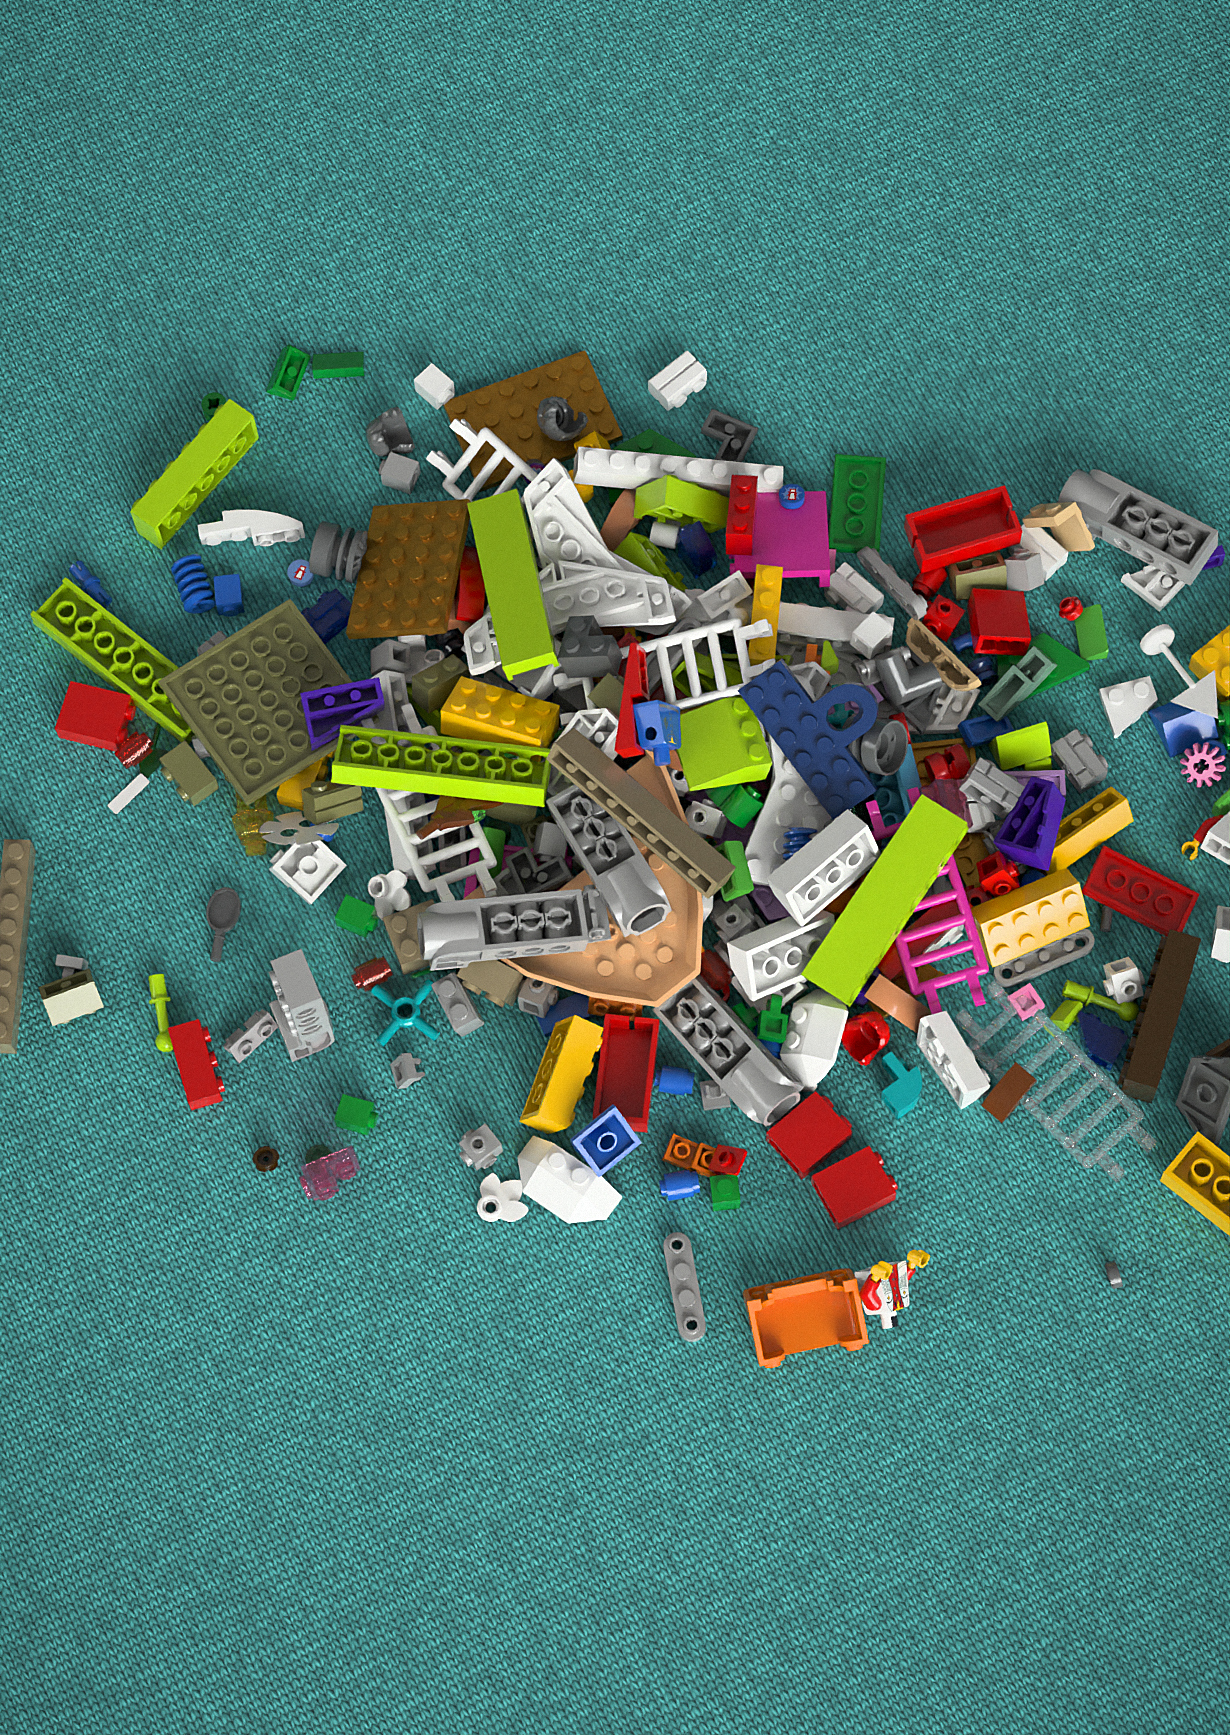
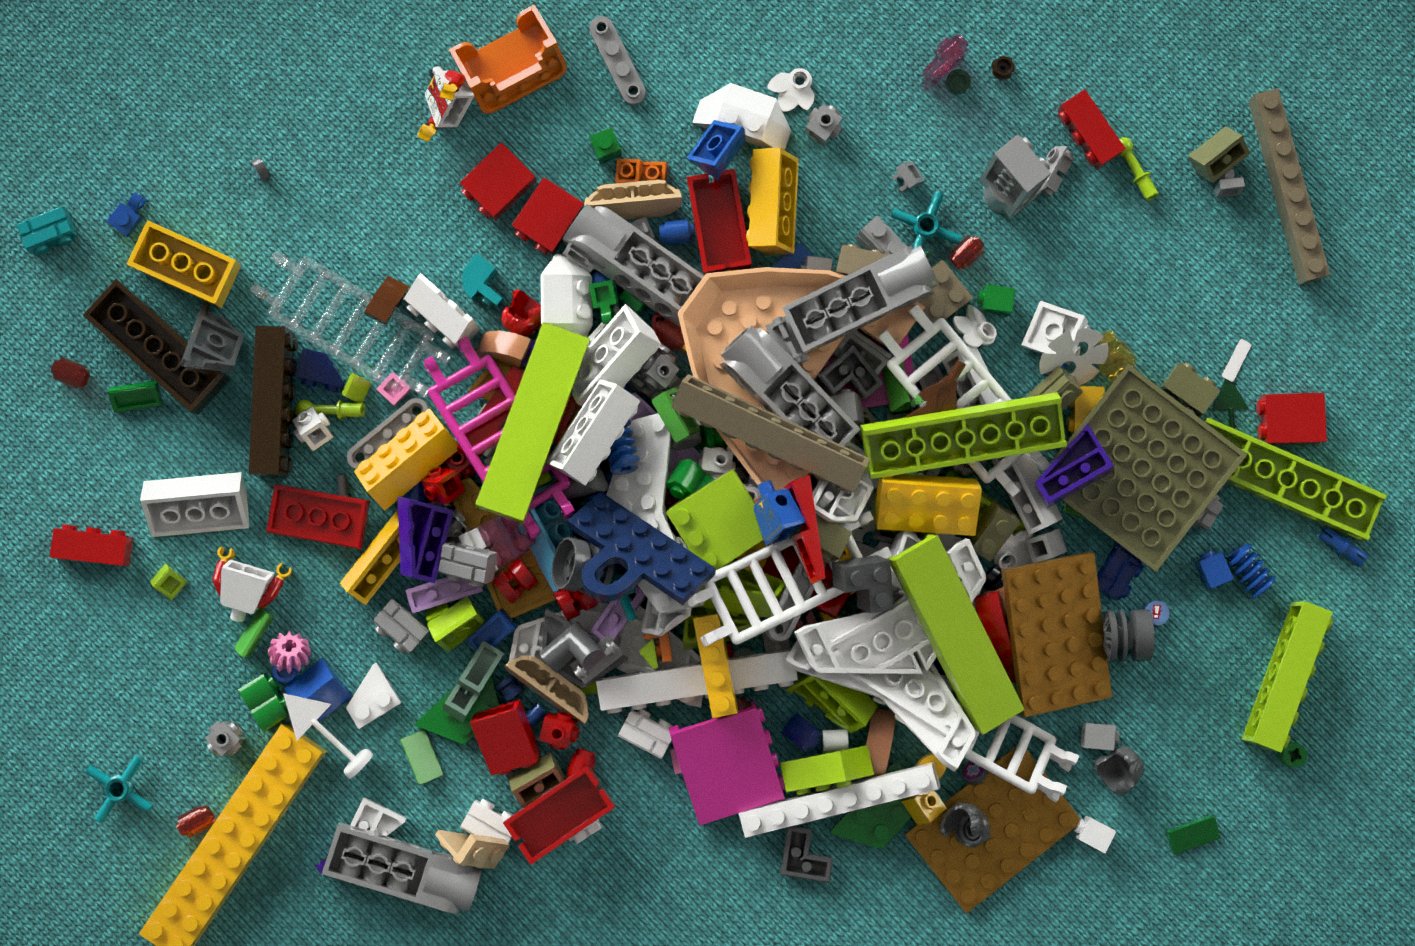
camera: 160 degrees right, 15 degrees up
clear red brick [114,731,154,769] -> none
white slope [198,510,305,547] -> none
dark grey piece [206,887,241,962] -> none
green slope [266,344,311,400] -> none
green brick [334,1094,379,1135] -> none
white brick [648,351,707,411] -> none
blue brick [659,1169,700,1201] -> none
white plate [694,570,753,627] -> none
red bracket [708,1144,747,1176] -> none
red brick [726,475,758,556] -> none
blue tile [779,484,805,509] -> none
green tile [828,454,886,554] -> none
white brick [850,611,893,660] -> none
light grey plate [857,546,928,620] -> none
light grey brick [1004,549,1045,591] -> none
red plate [1059,596,1083,621] -> none
none -> tan brick [584,180,682,220]

